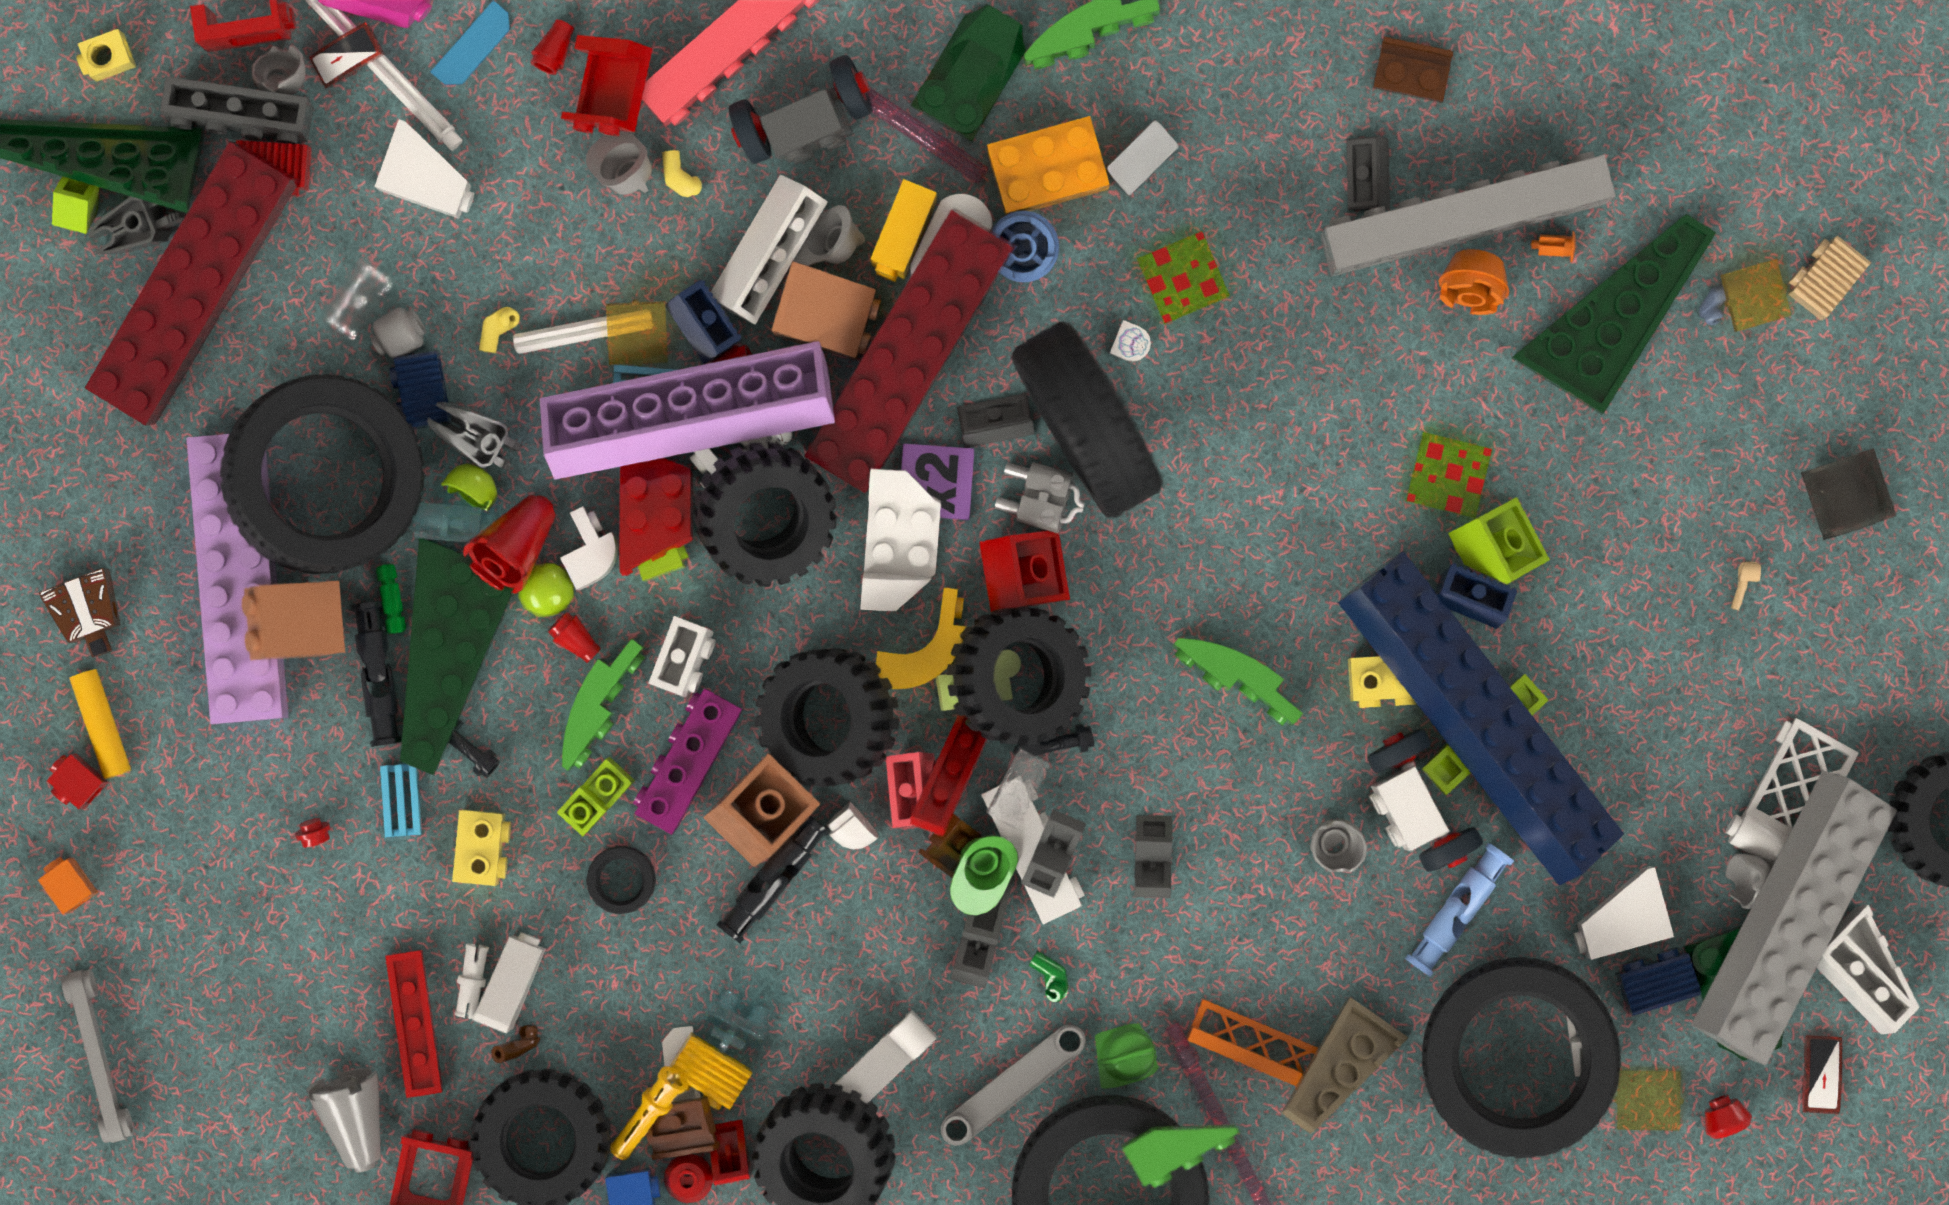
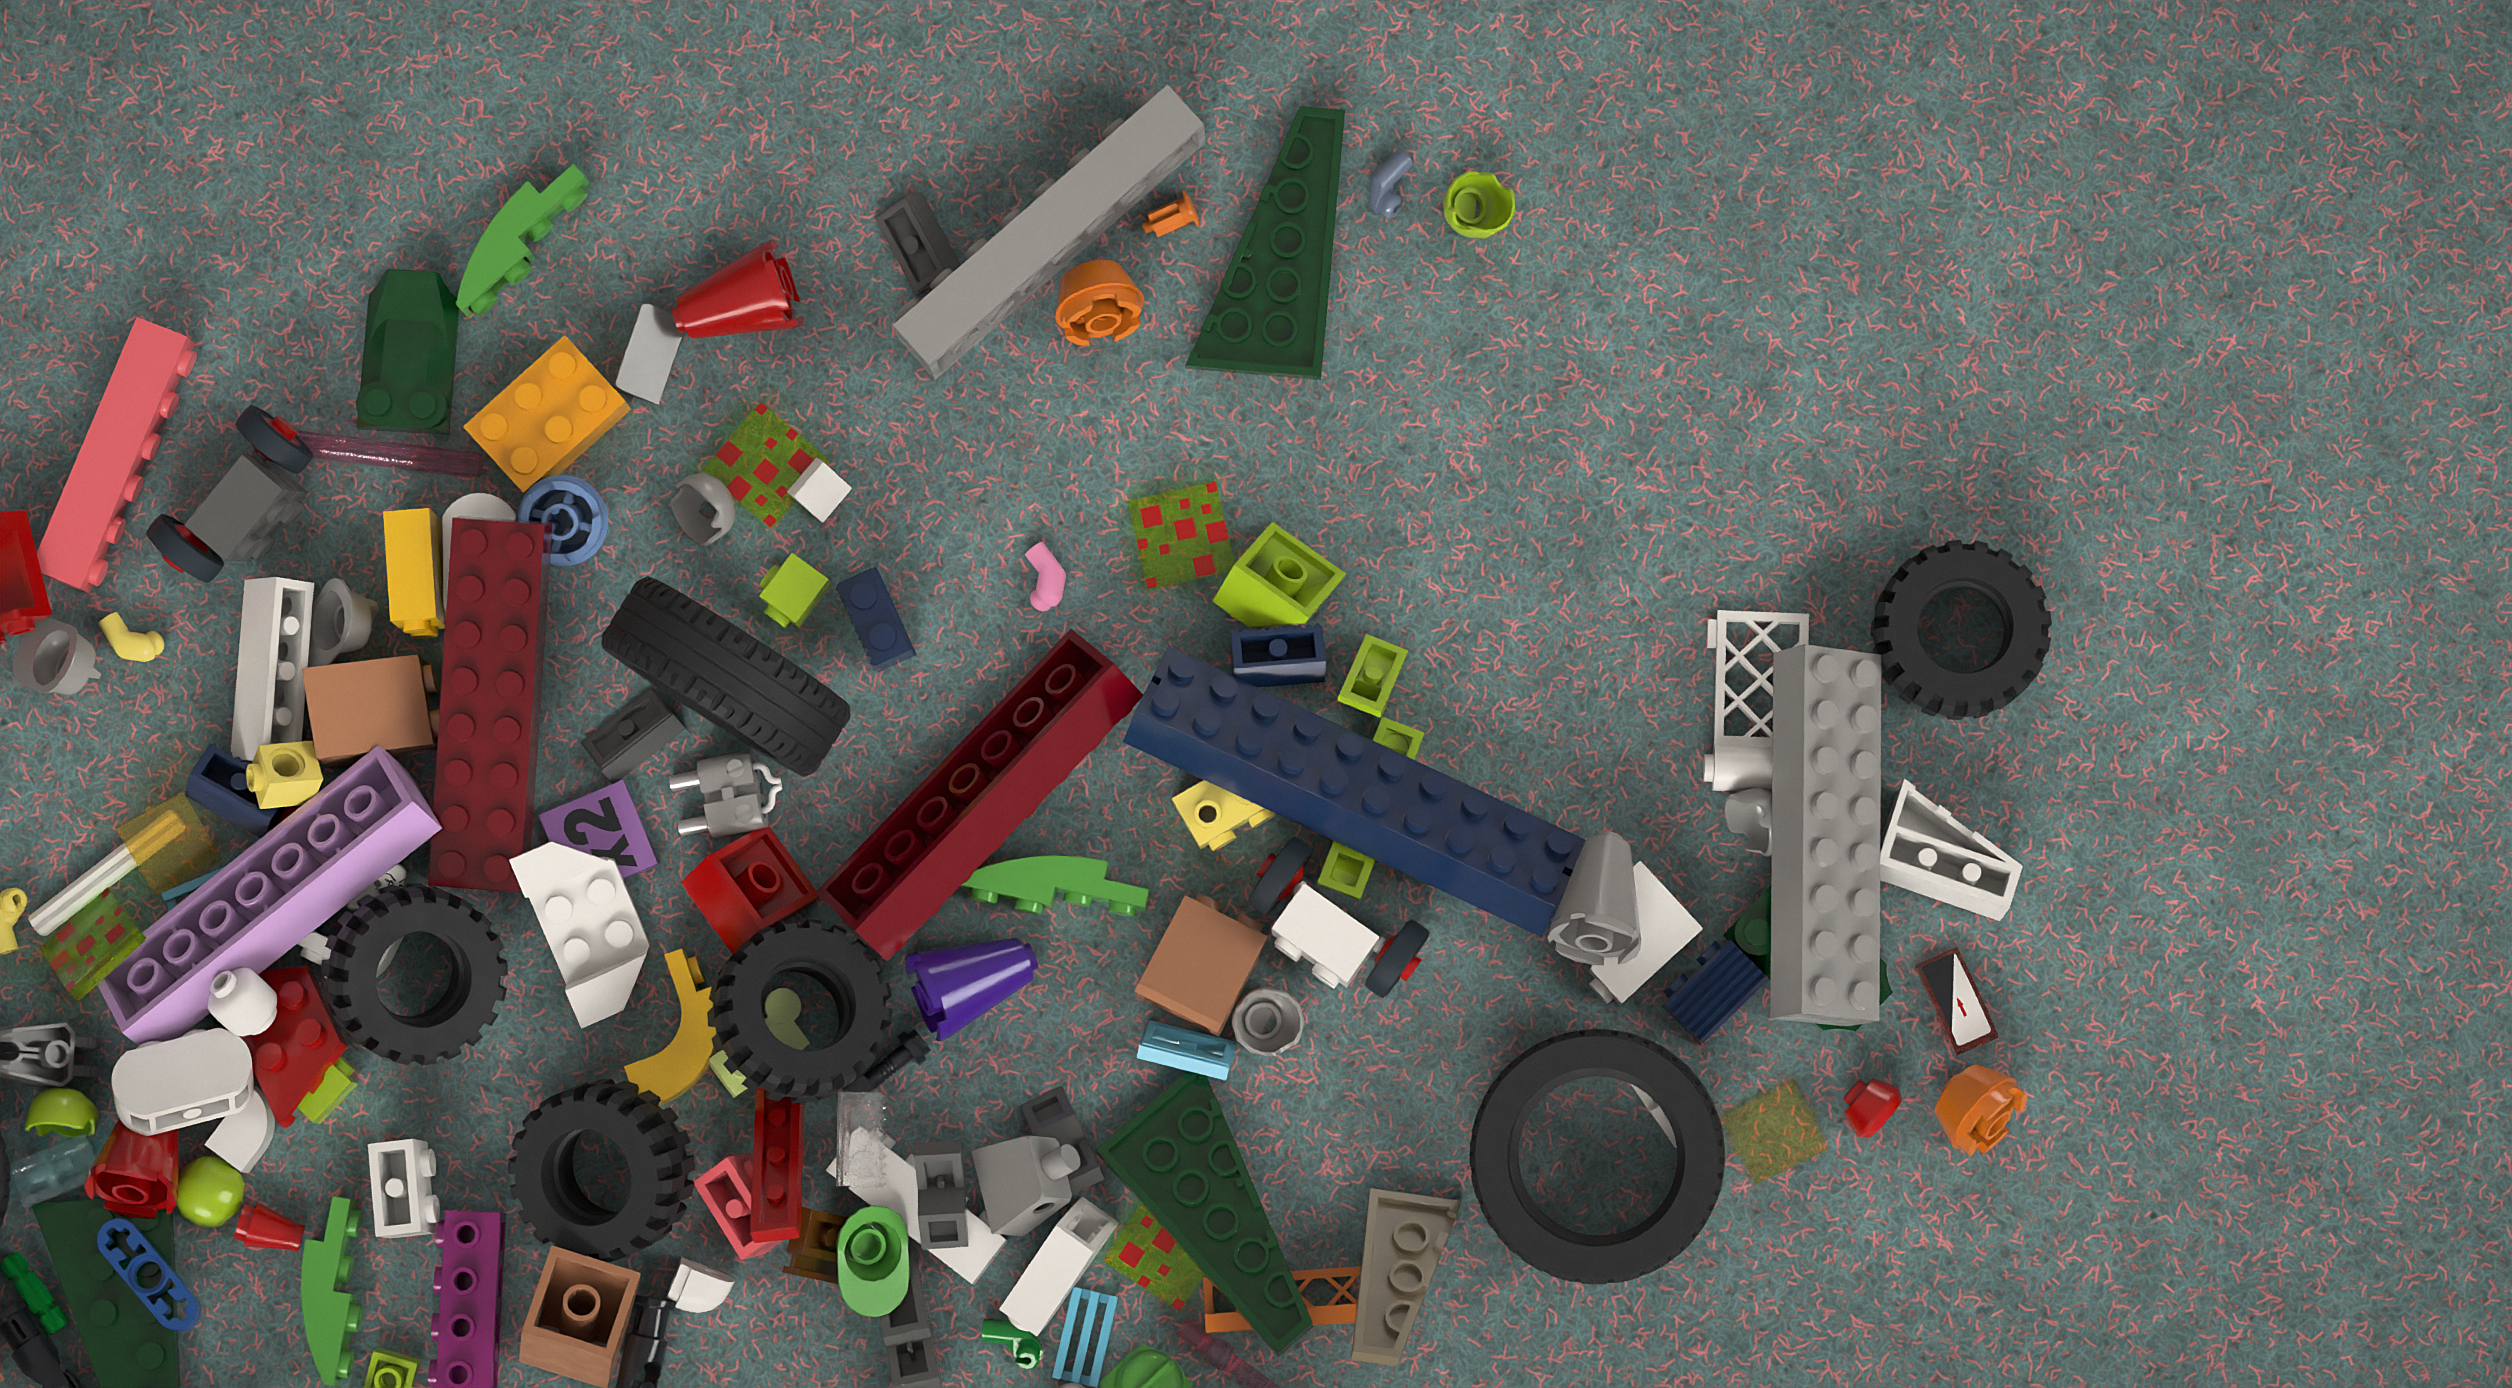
camera: 20 degrees left, 5 degrees down
tile [1110,320,1151,362] -> none
reddish brown plate [1373,37,1454,103] -> none
light blue piece [1405,843,1514,977] -> none
clear yellow piece [1720,259,1791,332] -> none
tan hand [1731,562,1761,610] -> none
tan brick [1788,236,1871,320] -> none
clear smoke brick [1801,448,1897,540] -> none
none -> clear neon green tile [40,887,147,1001]
none -> blue beam [97,1218,201,1332]
none -> white brick [112,1028,254,1136]
none -> white head [208,967,277,1036]
none -> light yellow brick [246,741,323,809]
none -> light grey hair [670,472,736,546]
none -> red cone [672,240,804,339]
none -> lime brick [759,553,832,628]
none -> white tile [787,457,852,523]
none -> dark red brick [815,629,1143,961]
none -> dark blue brick [836,567,917,672]
none -> dark purple cone [905,938,1038,1042]
none -> light grey torso [971,1136,1080,1236]
none -> white slope [999,1196,1119,1336]
none -> bright pink arm [1025,541,1066,612]
none -> medium azure tile [1052,1287,1119,1388]
none -> dark green wing [1095,1071,1313,1357]
none -> clear neon green tile [1103,1203,1204,1312]
none -> nougat slope [1134,893,1268,1037]
none -> medium azure tile [1137,1020,1236,1080]
none -> lime slope [1337,634,1409,718]
none -> lime hair [1442,171,1516,239]
none -> light grey cone [1548,831,1641,965]
none -> orange cone [1934,1064,2027,1157]

